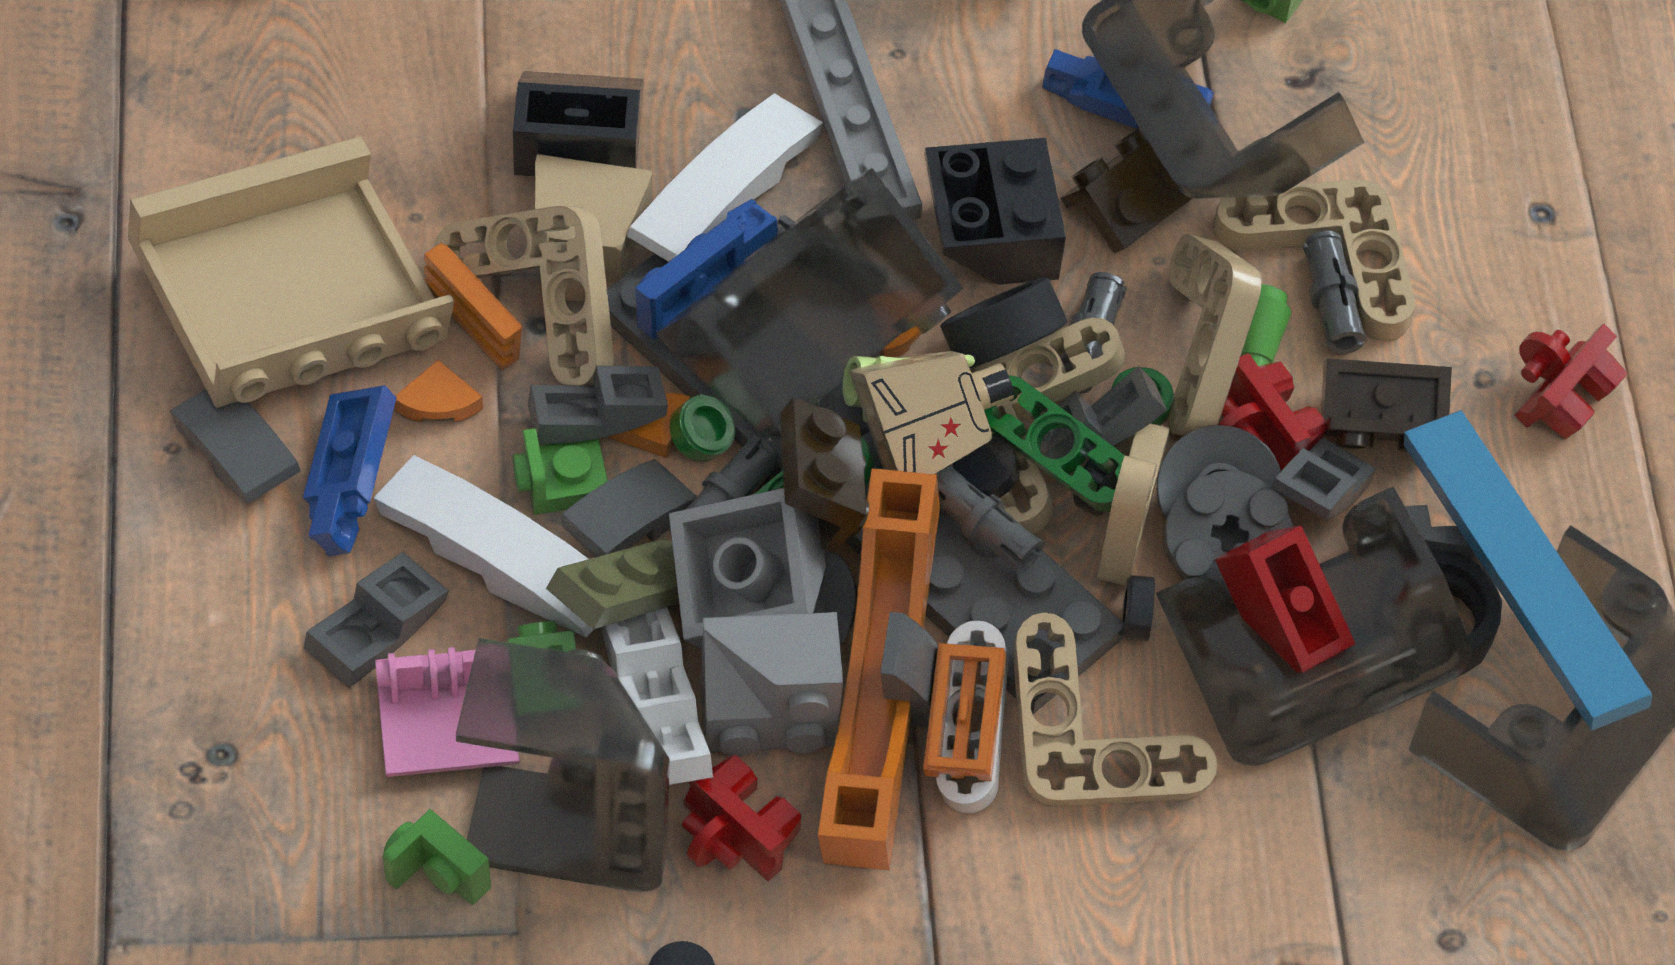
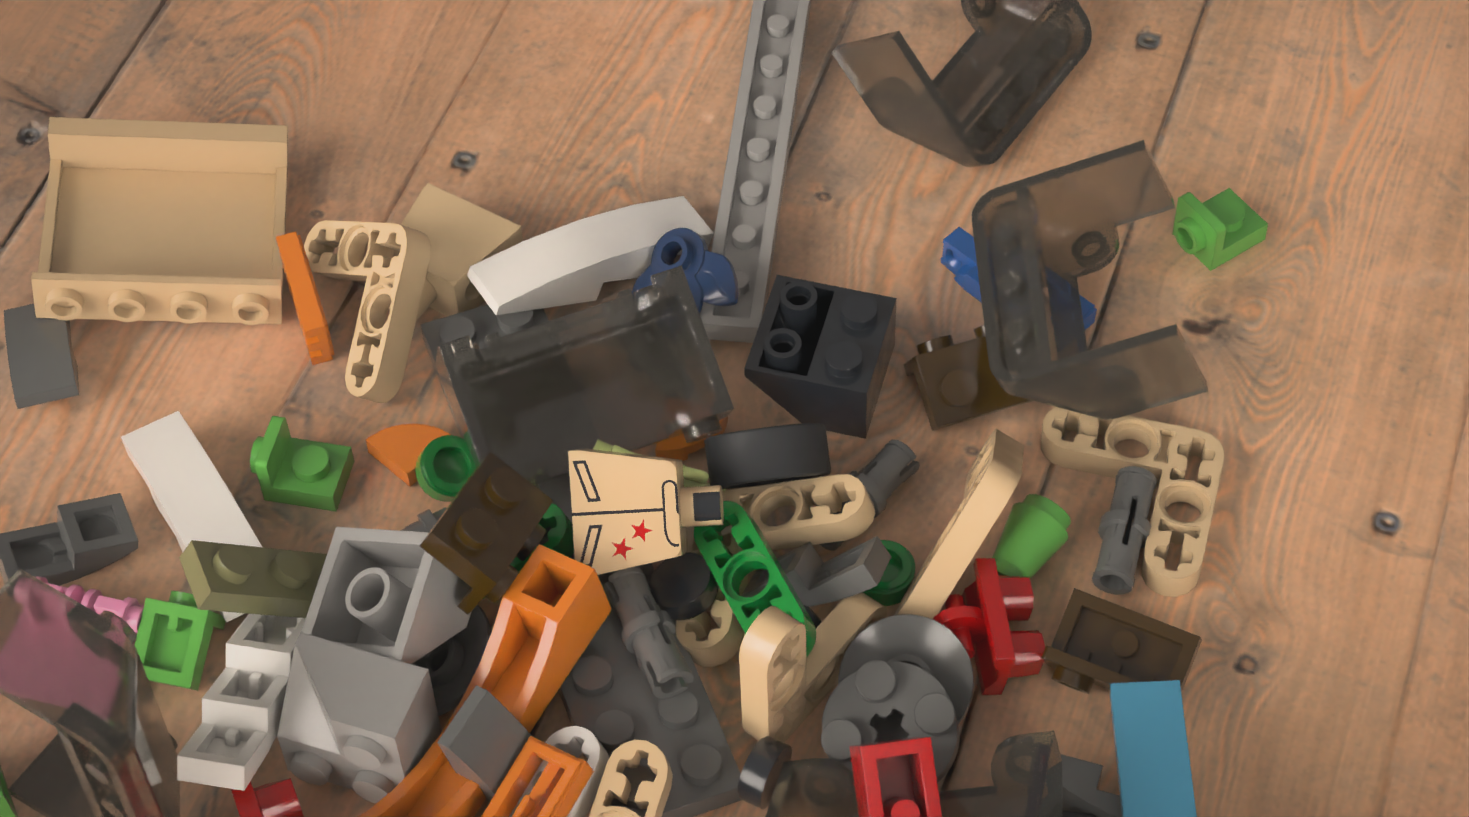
camera: 30 degrees right, 5 degrees down
blue hinge [303,385,397,556] -> none
orange tile [394,360,483,422] -> none
black slope [513,71,644,176] -> none
dark grey slope [528,366,668,444] -> none
dark grey slope [562,459,698,557] -> none
blue hinge [635,199,778,339] -> none
dark grey slope [1271,438,1376,520] -> none
red hips [1514,324,1628,440] -> none
none -> dark blue plate [630,228,739,344]

